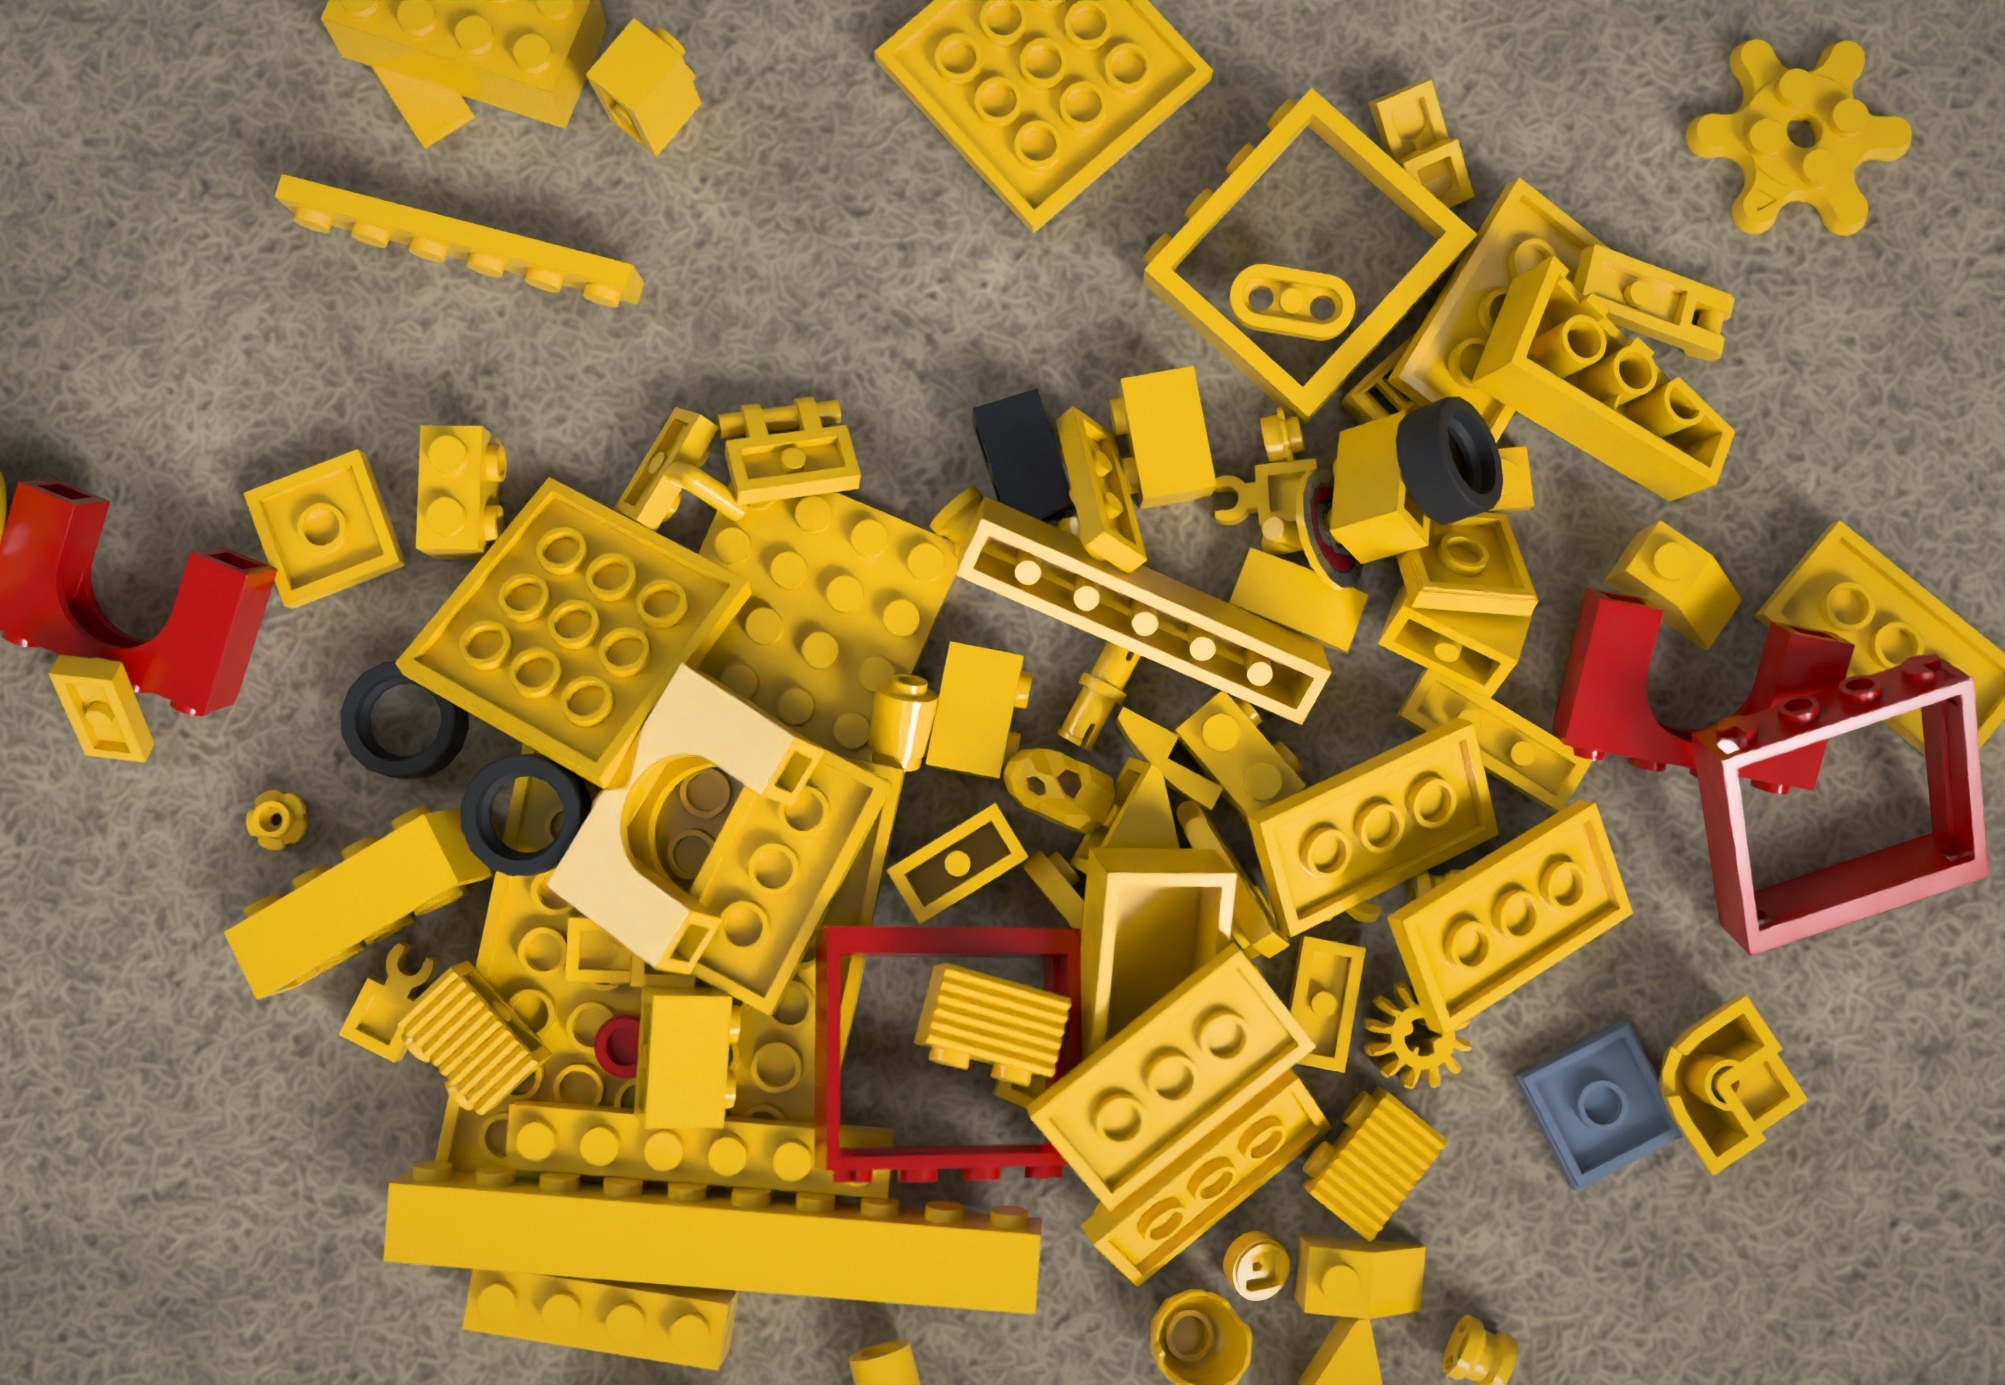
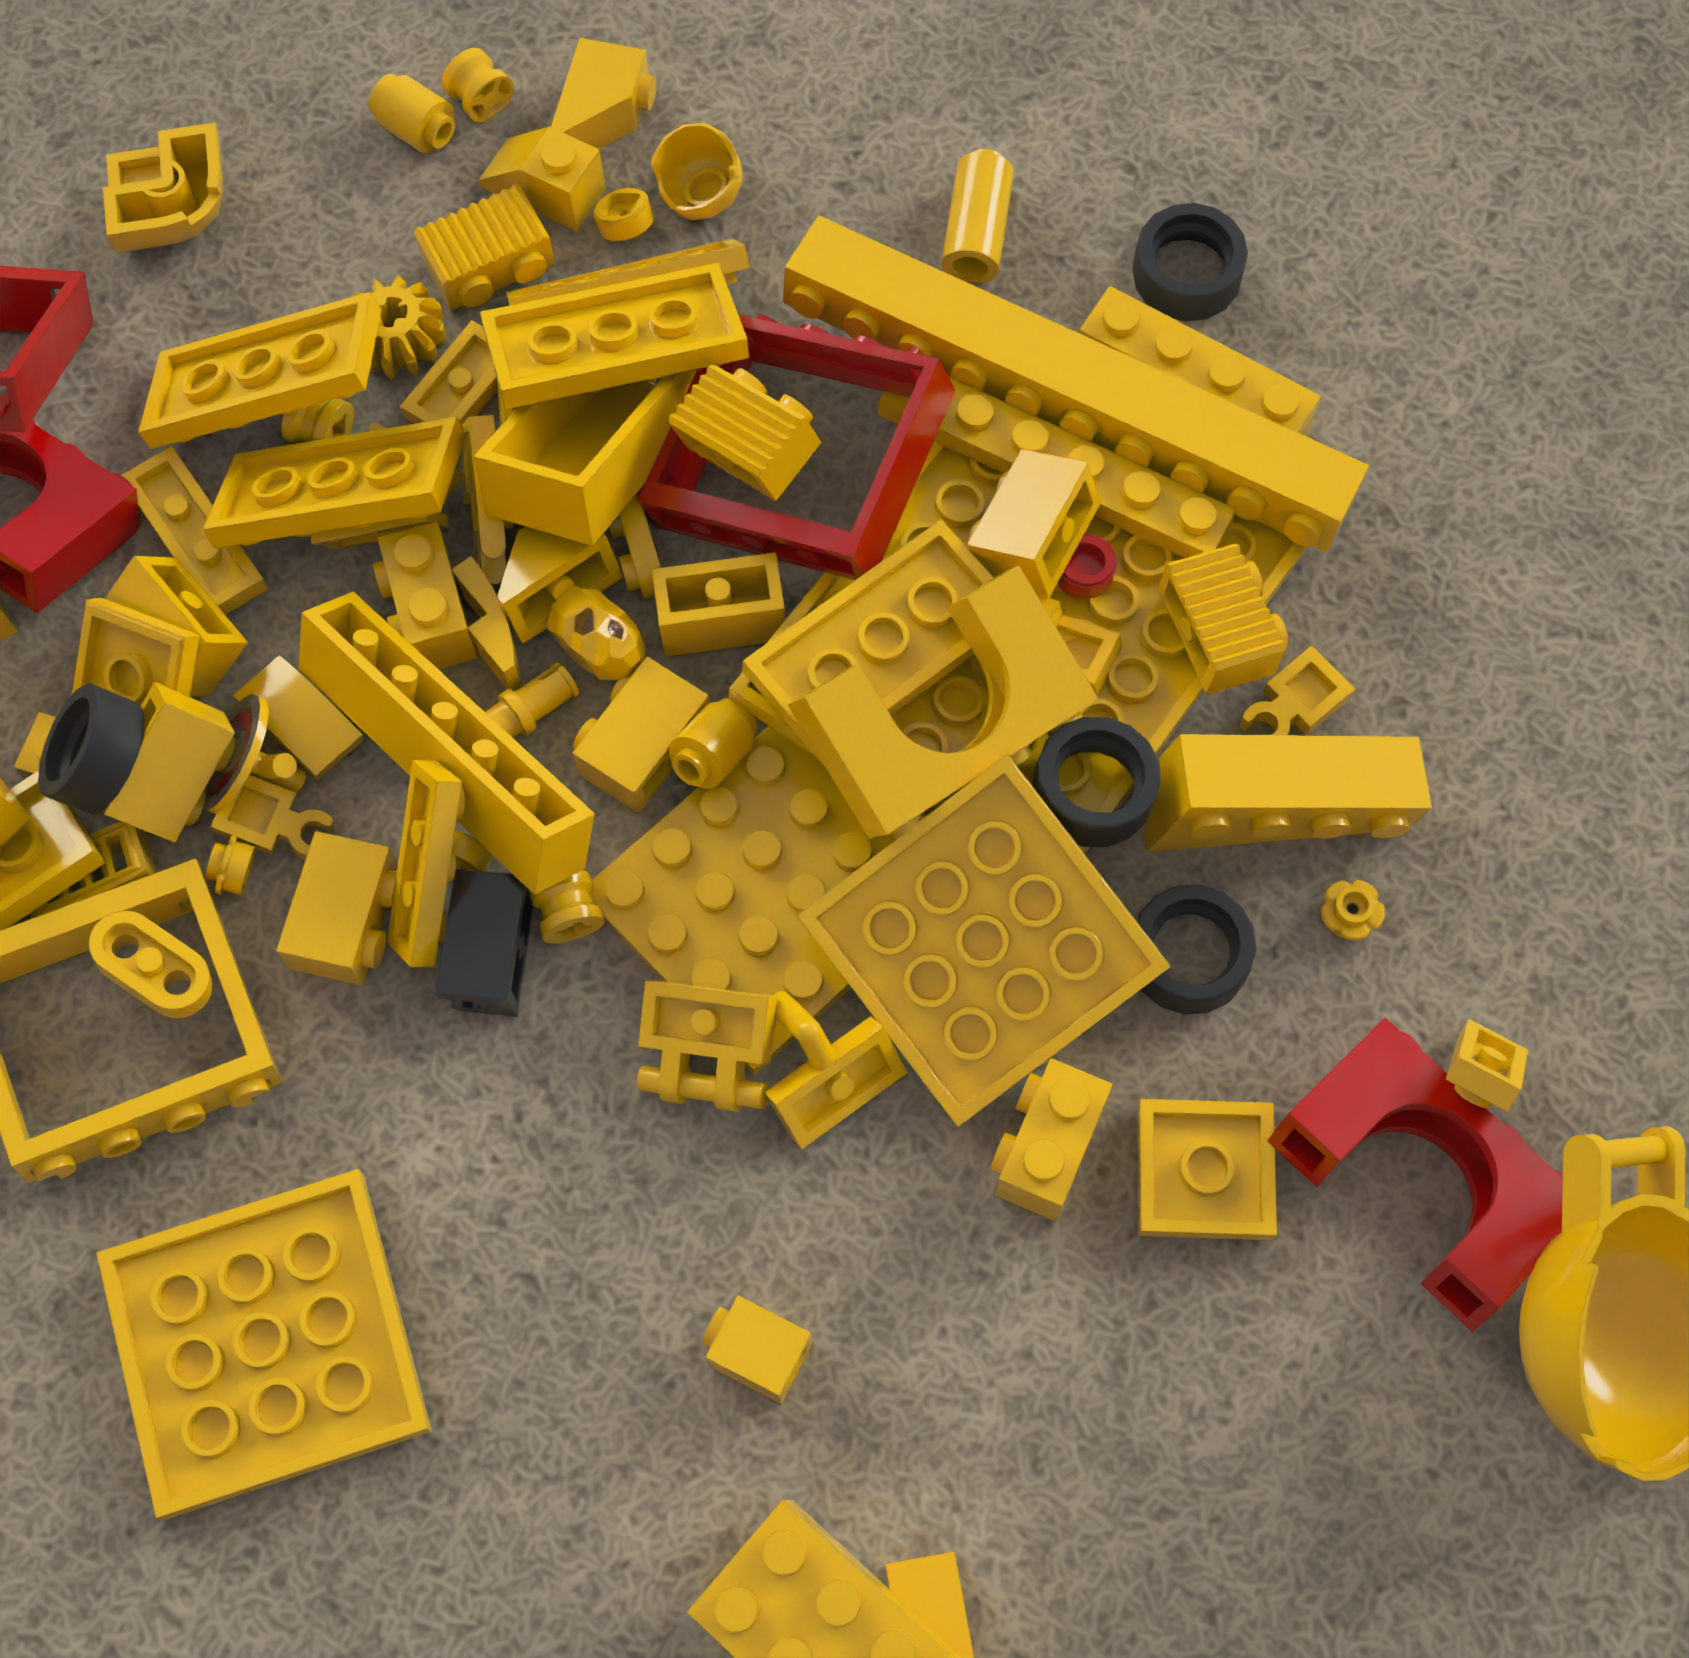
camera: 160 degrees left, 15 degrees down
yellow plate [275,174,644,308] -> none
yellow brick [586,18,701,157] -> none
sand blue tile [1513,1019,1683,1191] -> none
none -> yellow brick [368,74,455,154]
none -> yellow brick [702,1295,813,1405]

